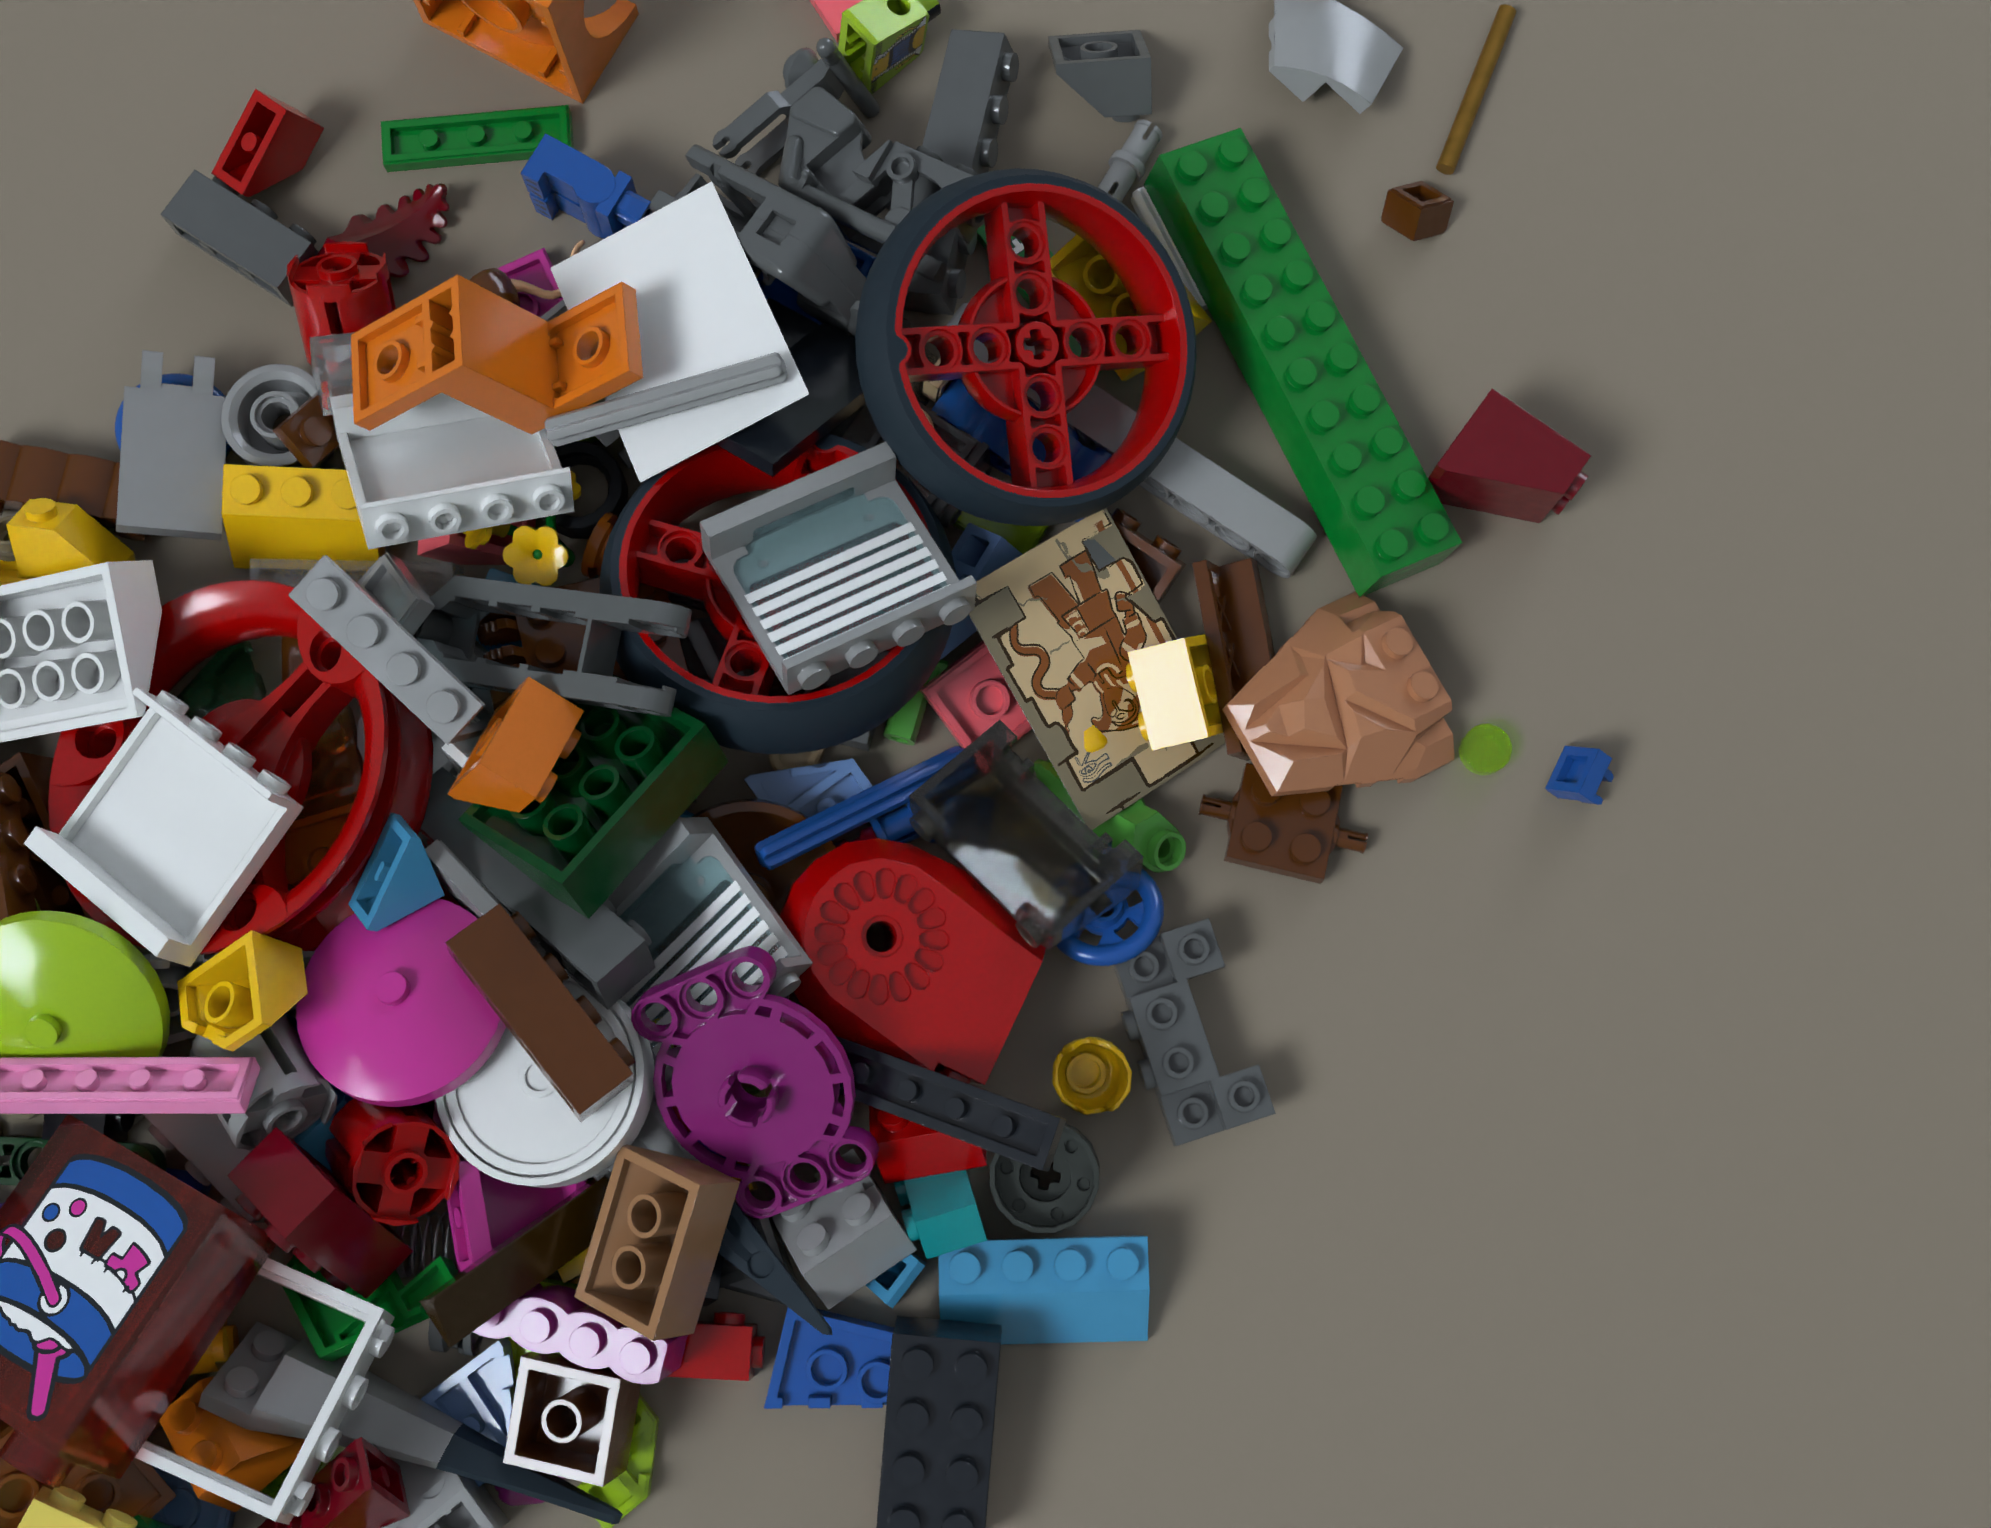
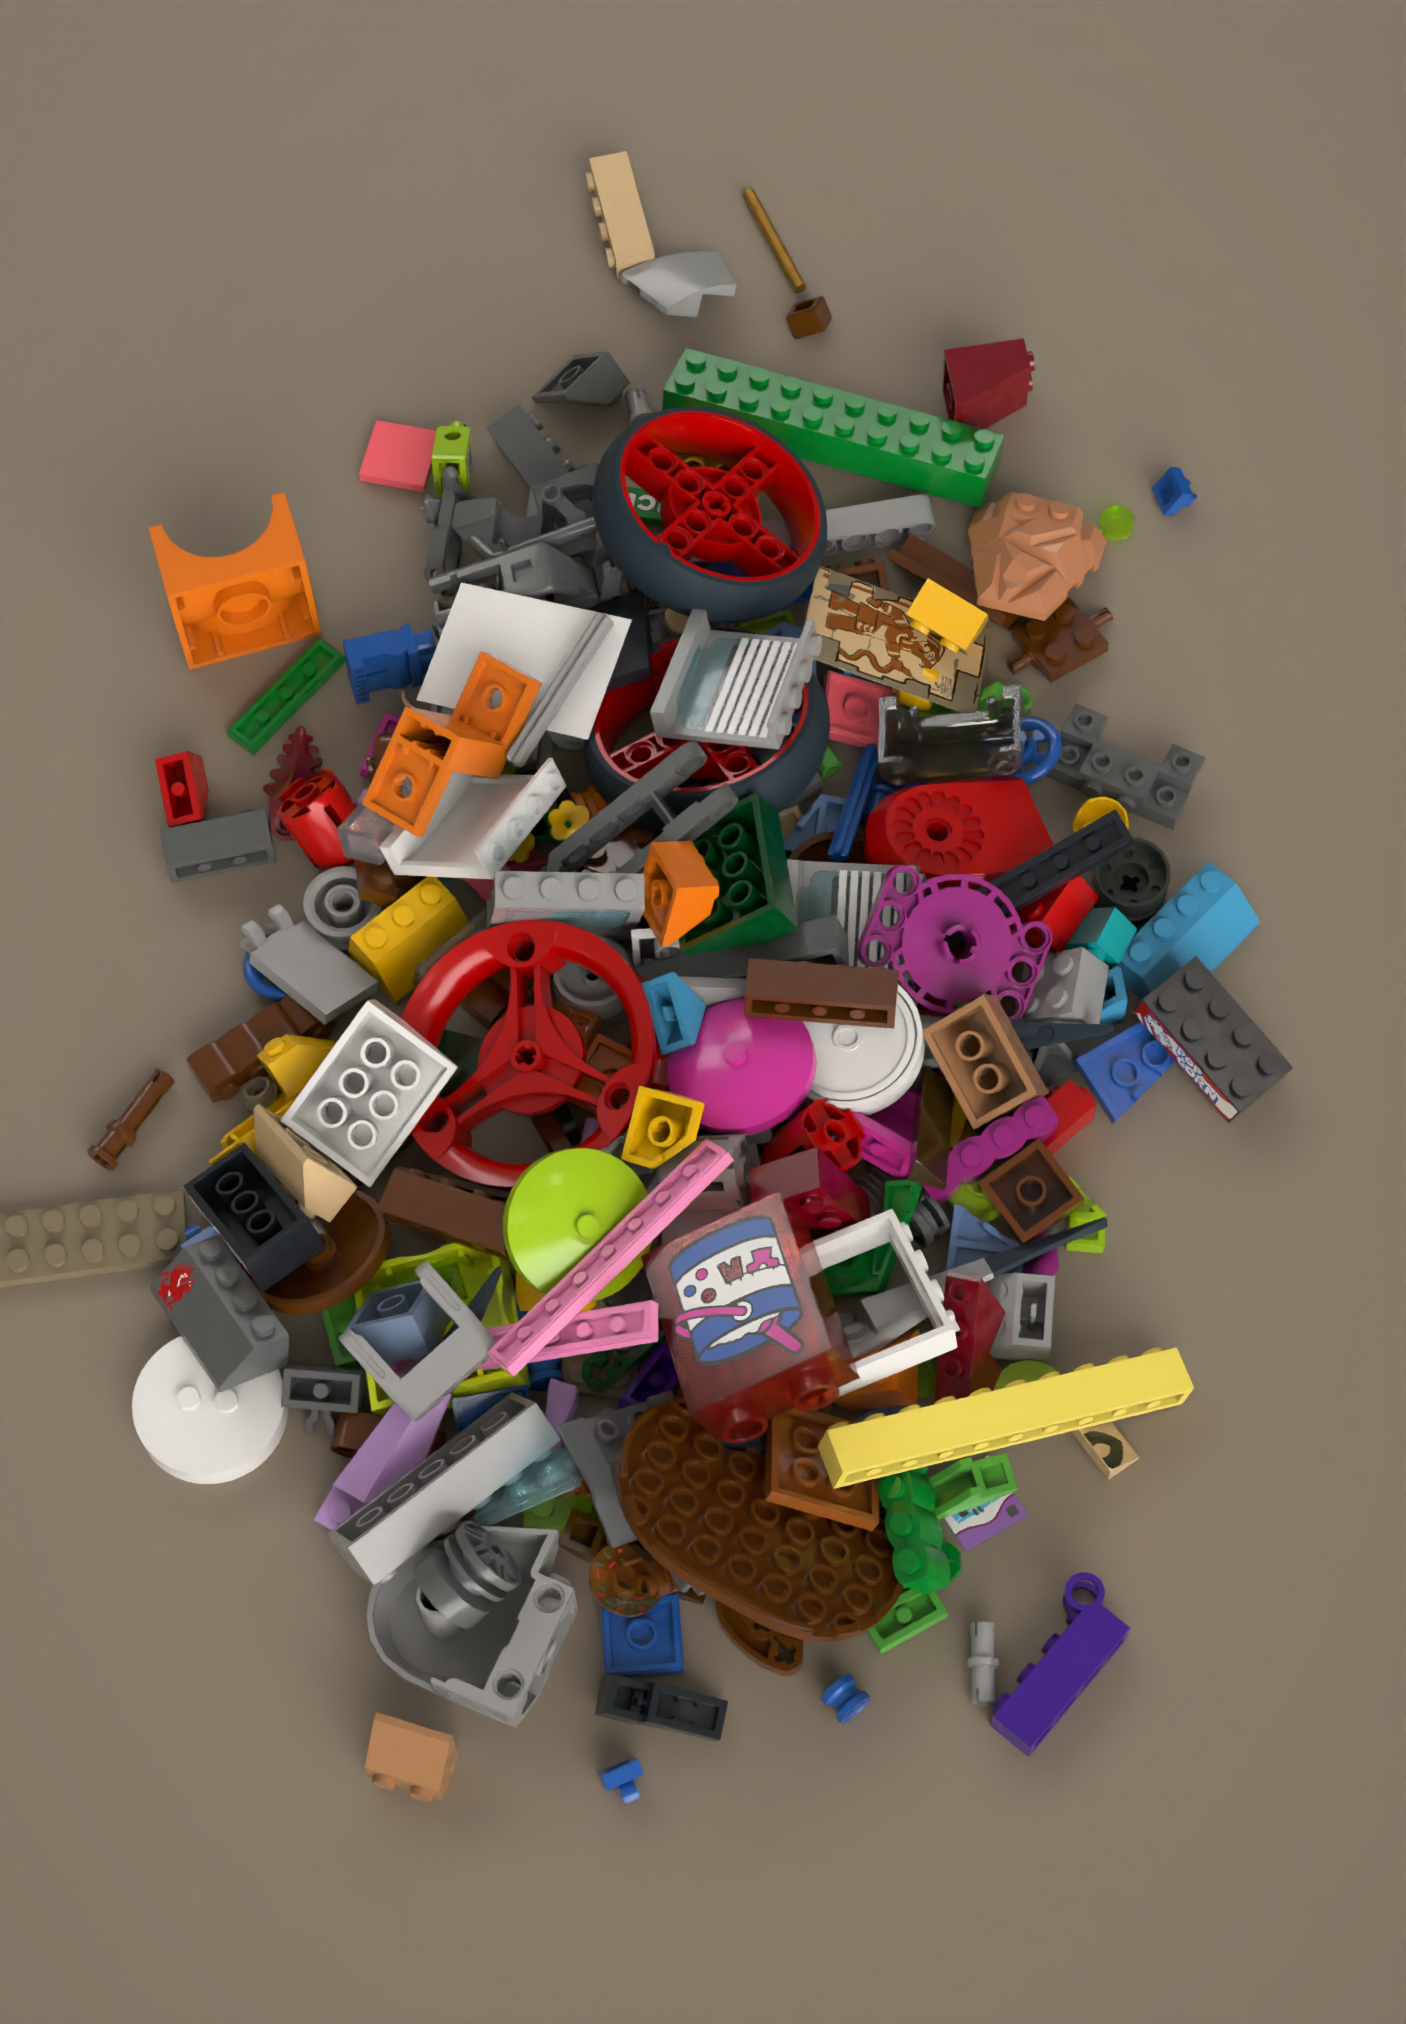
camera: 40 degrees left, 15 degrees down
white panel [23,687,304,967] -> none

